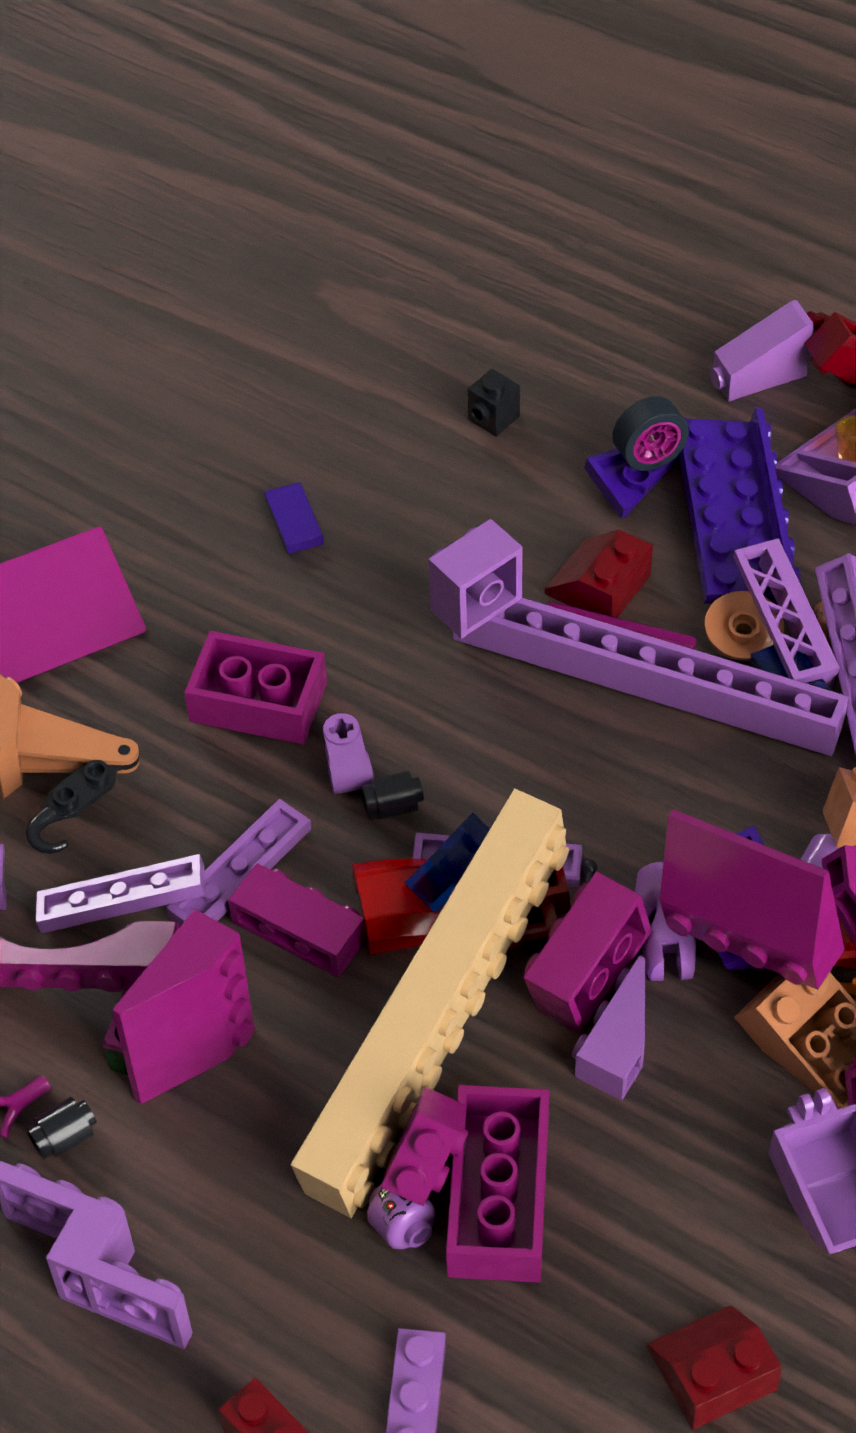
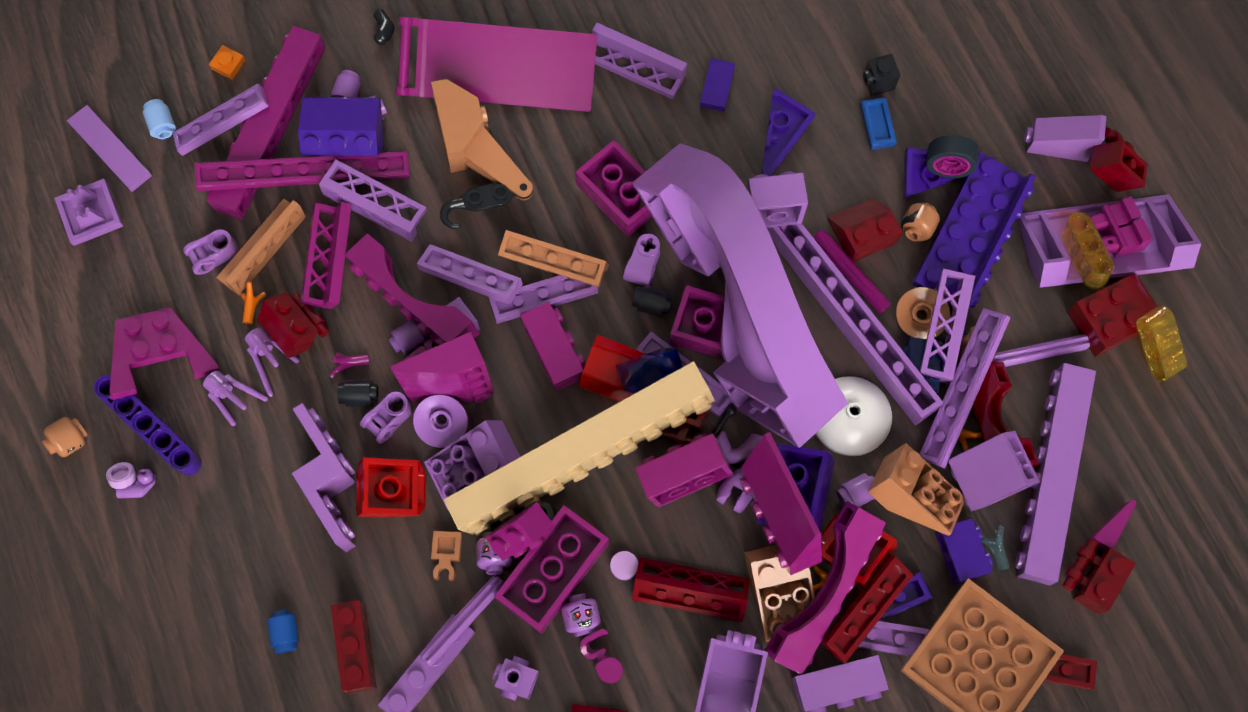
camera: 30 degrees right, 20 degrees up
medium lavender slope [572,955,645,1101] -> none
none -> red slope [355,458,426,517]
none -> medium lavender piece [360,391,413,444]
none -> medium lavender brick [388,320,430,355]
none -> medium lavender dish [413,395,468,448]
none -> medium lavender axle [420,575,504,666]
none -> medium lavender slope [424,420,520,510]
none -> nougat plate [431,531,463,581]
none -> medium lavender brick [493,656,539,701]
none -> nougat fence [498,230,609,287]
none -> medium lavender head [561,593,601,637]
none -> magenta leg [580,629,623,684]
none -> medium lavender fence [592,23,687,99]
none -> lavender tile [610,551,638,580]
none -> medium lavender piece [632,143,848,448]
none -> dark red fence [632,557,750,622]
none -> magenta brick [669,285,725,359]
none -> dark purple wing [761,88,816,177]
none -> white dish [815,376,892,456]
none -> blue tile [860,97,897,150]
none -> nougat head [901,202,940,242]

